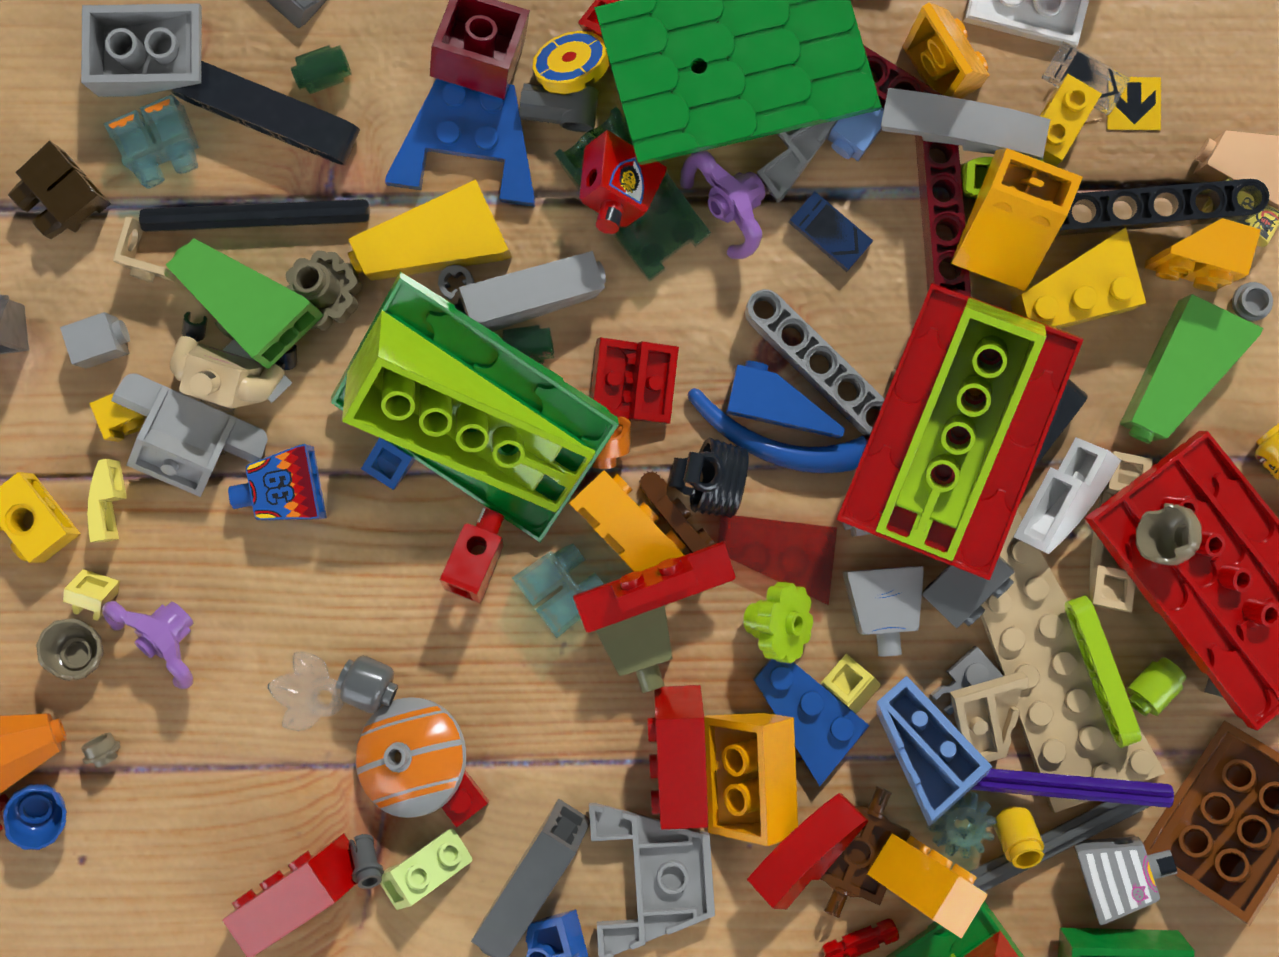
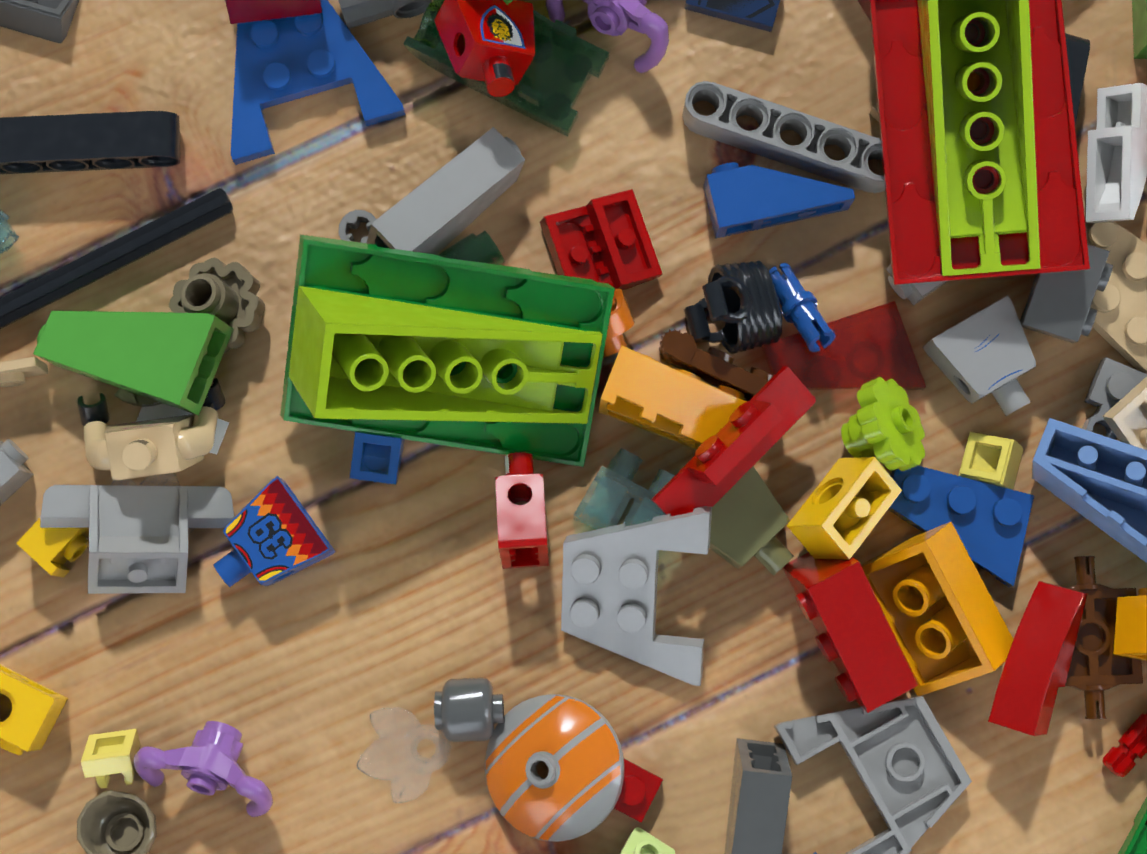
camera: 35 degrees left, 5 degrees down
light yellow slope [87,459,127,542] -> none
clear green brick [291,44,352,94] -> none
yellow slope [347,179,512,281] -> none
blue animal [688,388,867,473] -> none
none -> light grey wing [561,506,712,686]
none -> blue pin [769,263,836,352]
none -> yellow brick [787,457,902,560]

